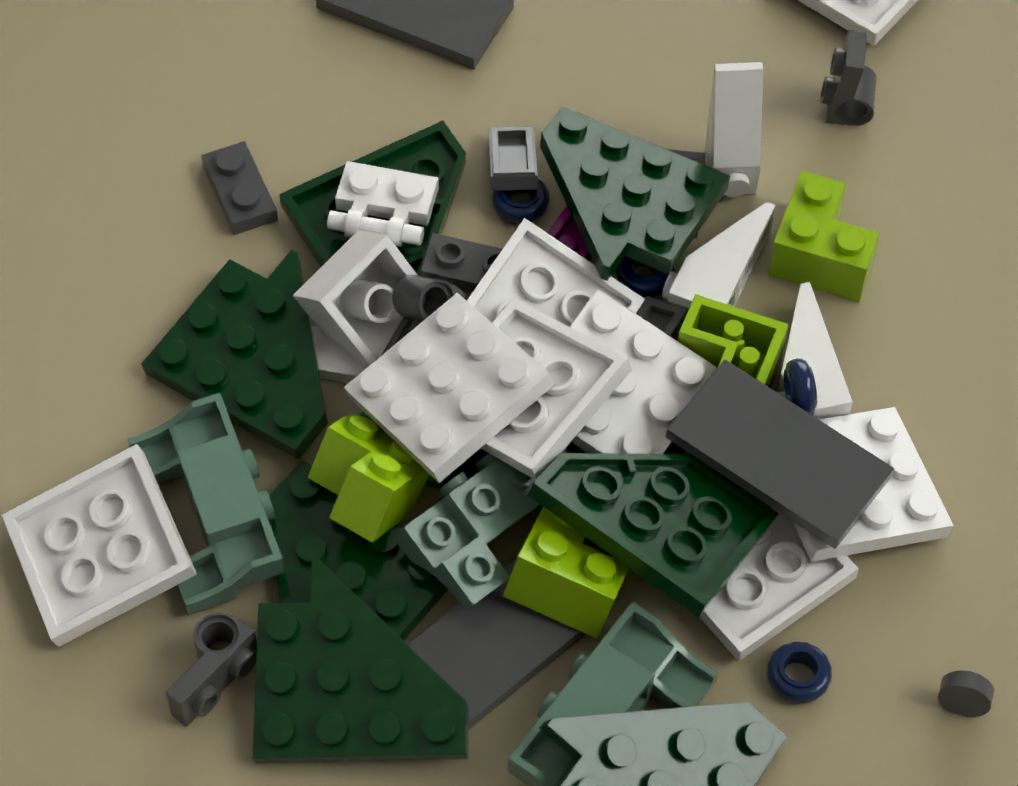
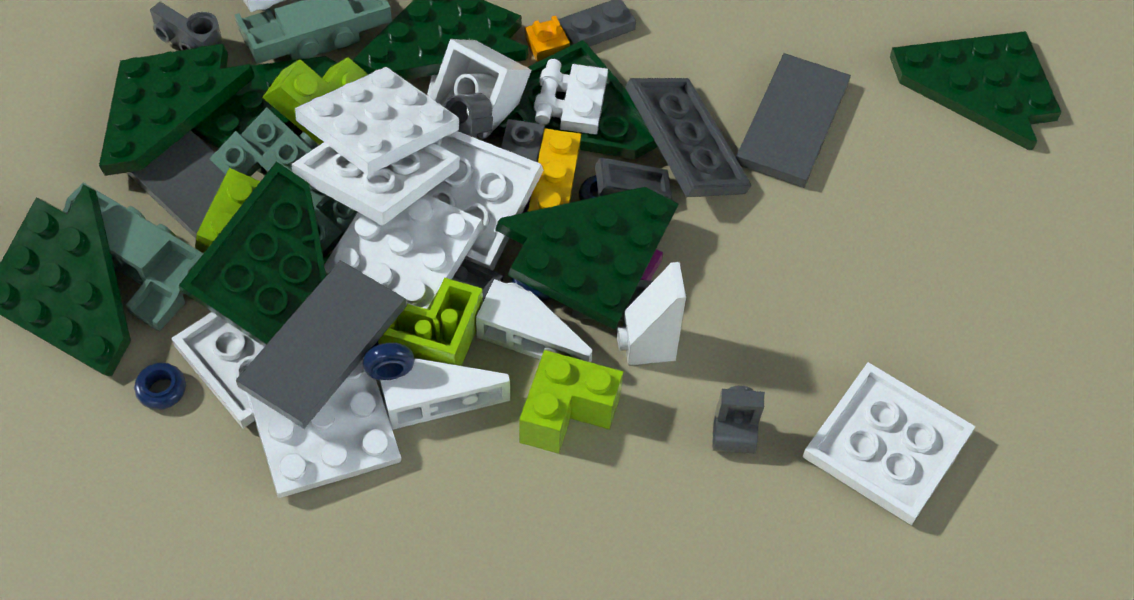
camera: 85 degrees right, 0 degrees up
dark grey tile [938,670,994,717] -> none
none -> light orange tile [525,15,570,62]
none -> yellow plate [528,128,581,212]
none -> dark grey tile [625,78,752,197]

